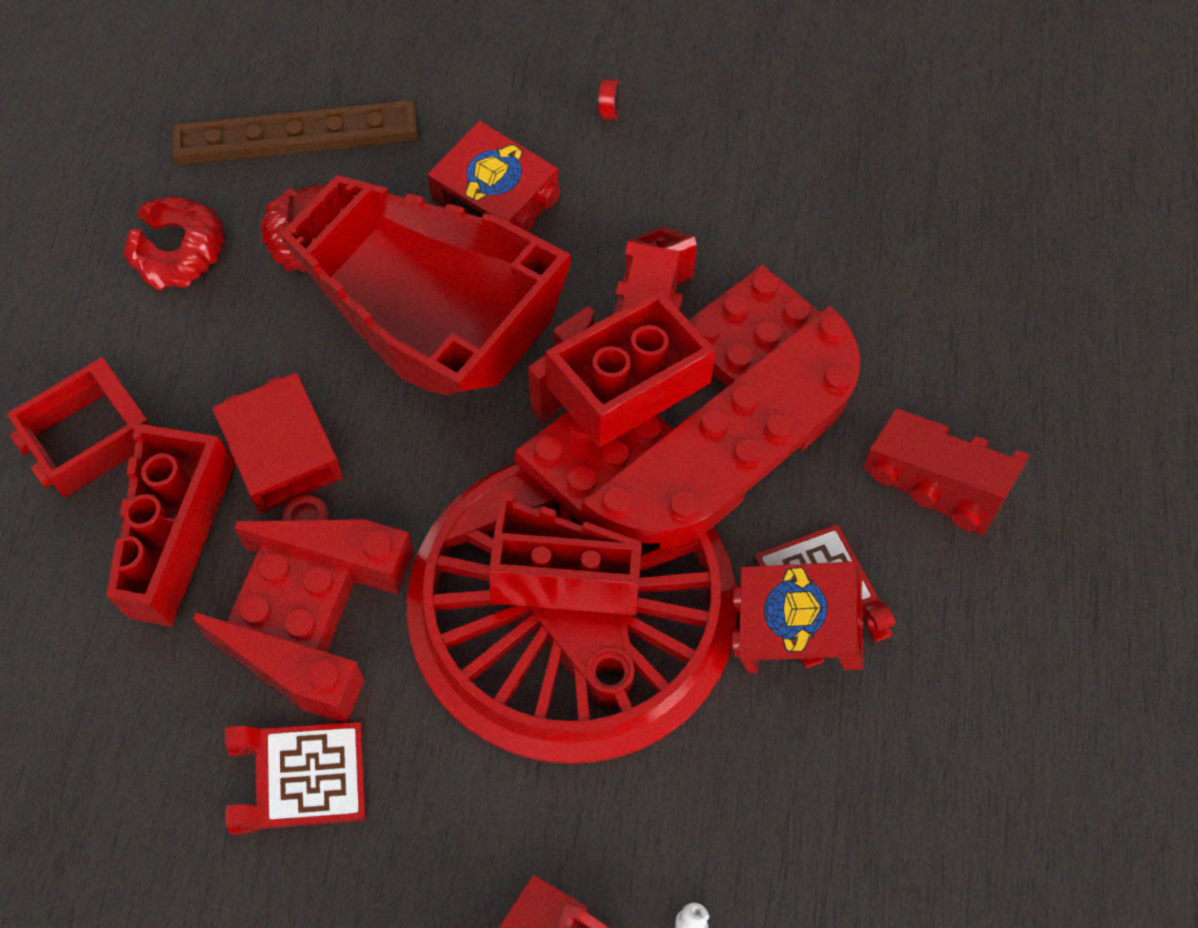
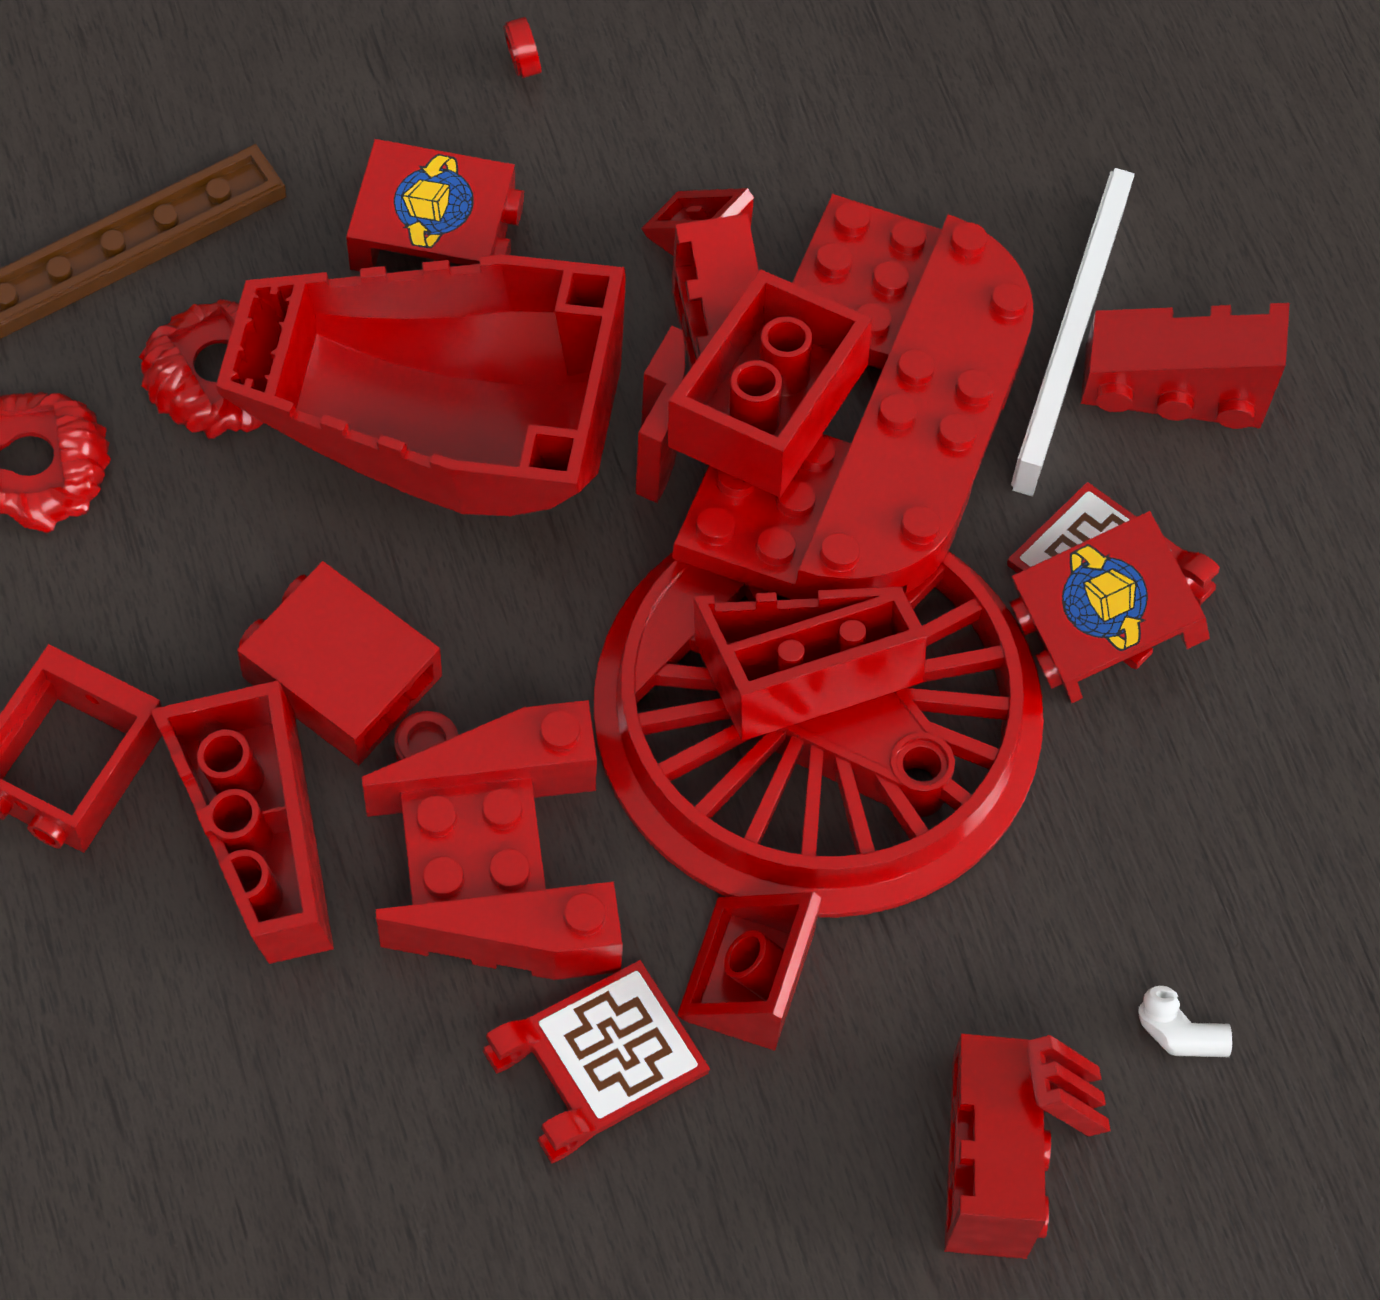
camera: 30 degrees left, 0 degrees up
none -> red slope [677,892,822,1051]
none -> white tile [1011,168,1135,497]

